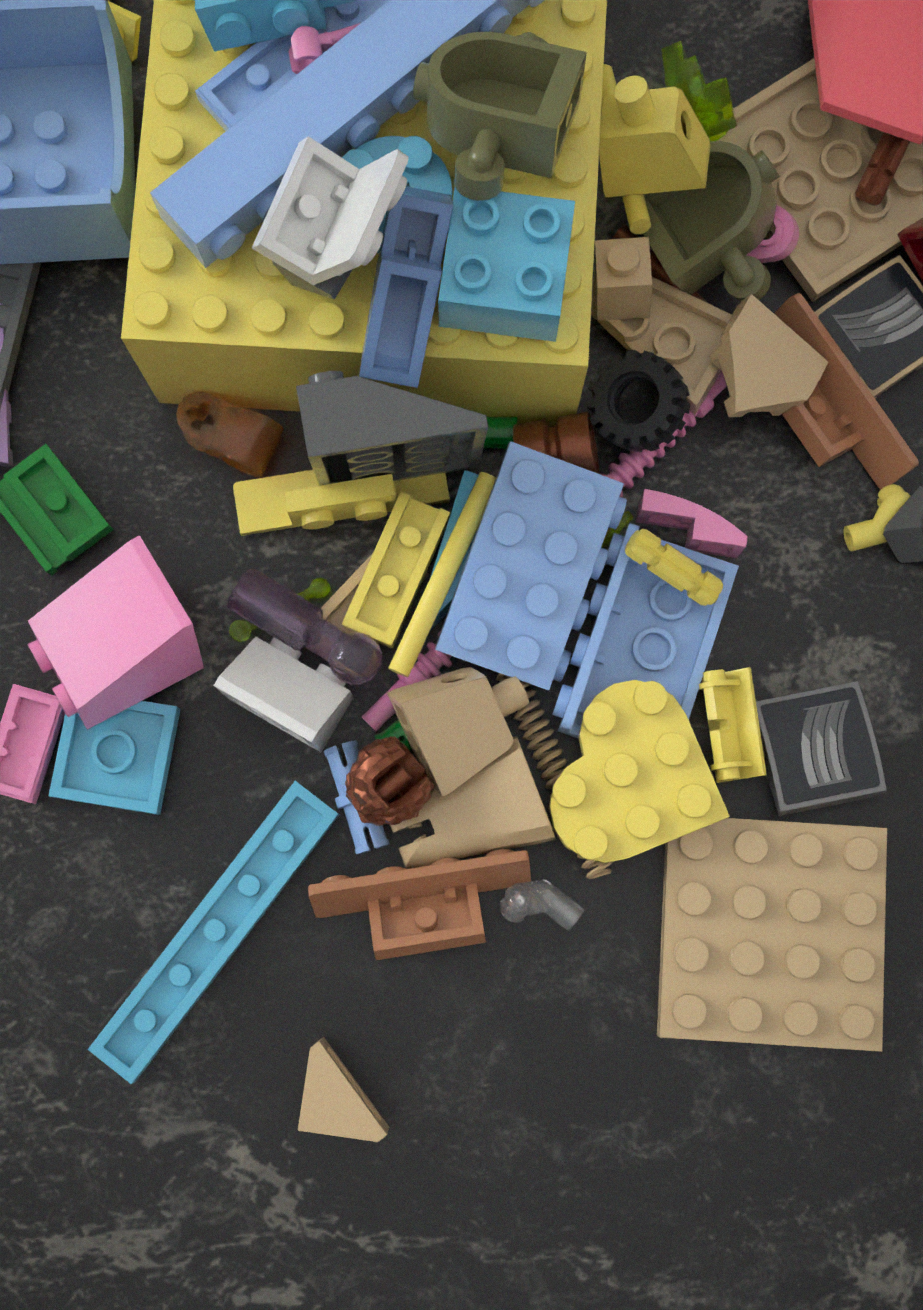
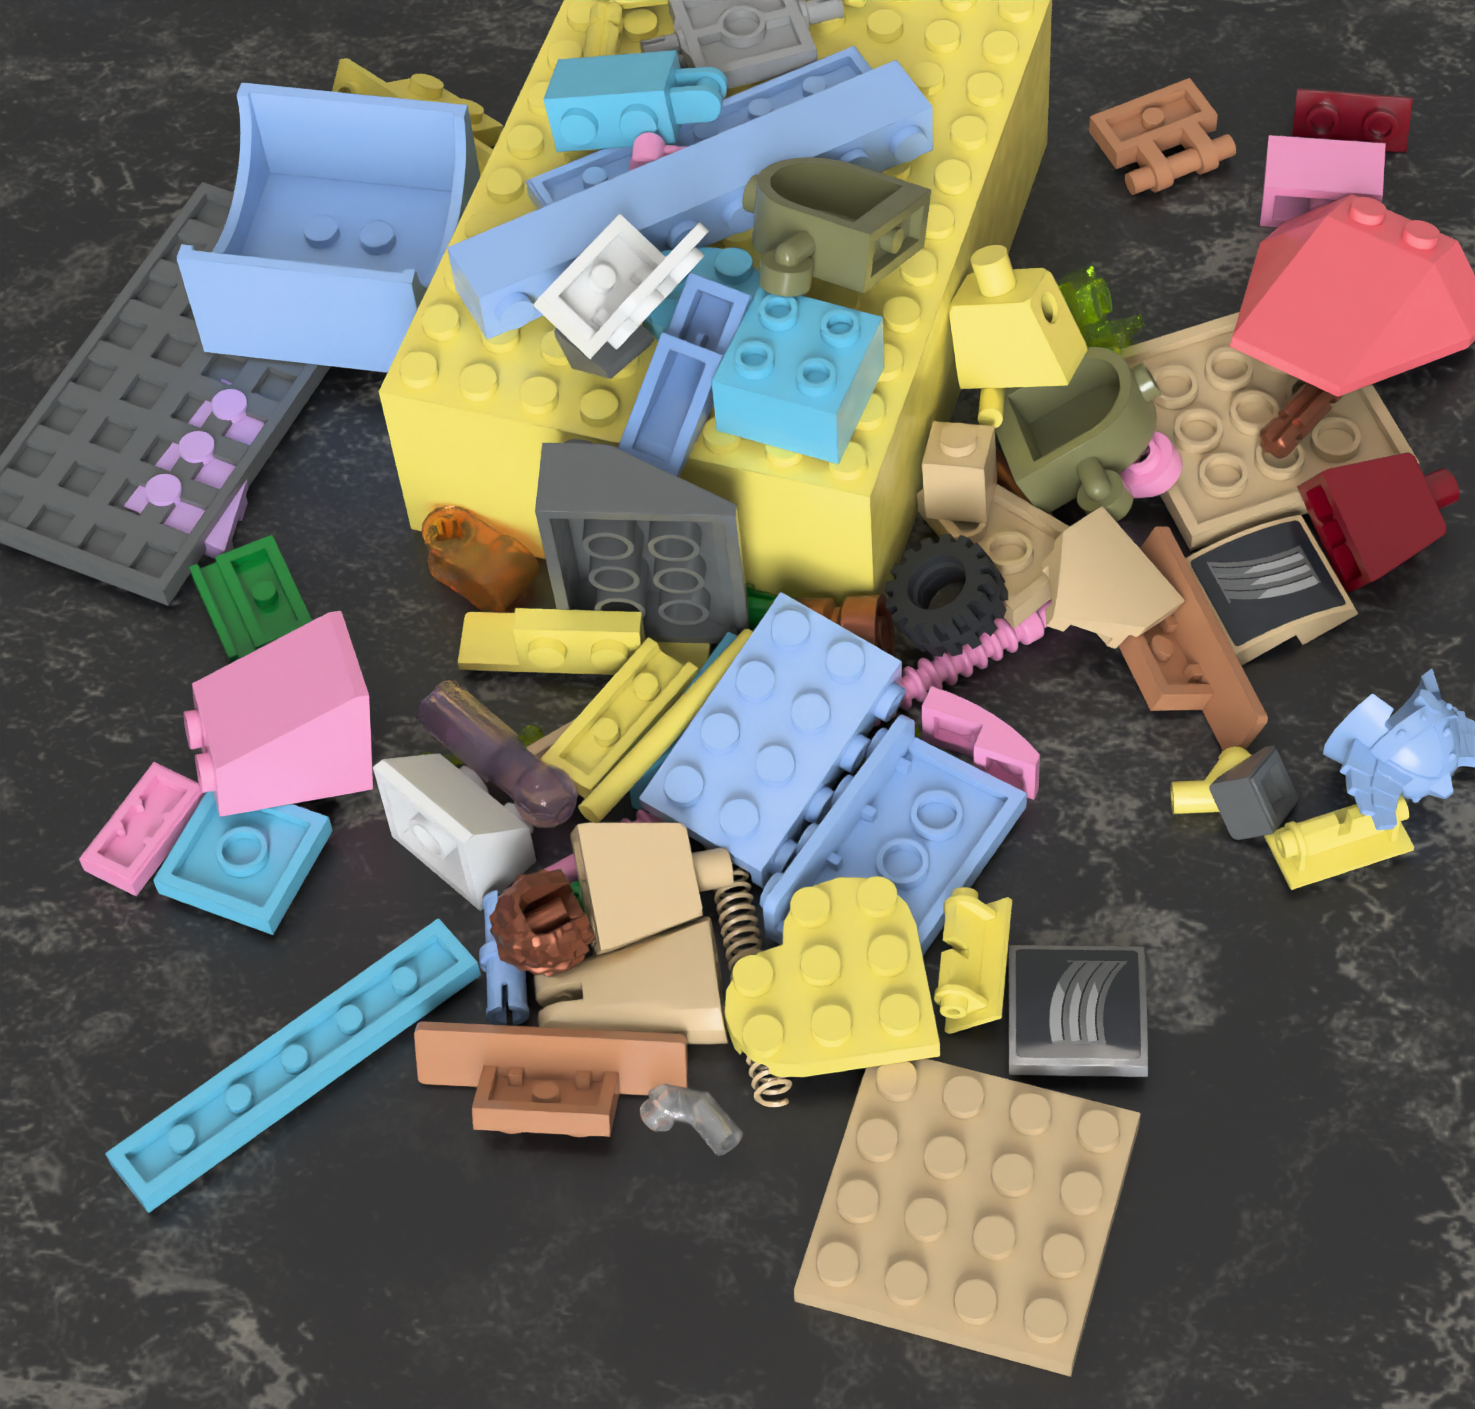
camera: 20 degrees right, 25 degrees down
tan slope [298,1037,389,1142] -> none
light yellow axle [625,529,723,606] -> none

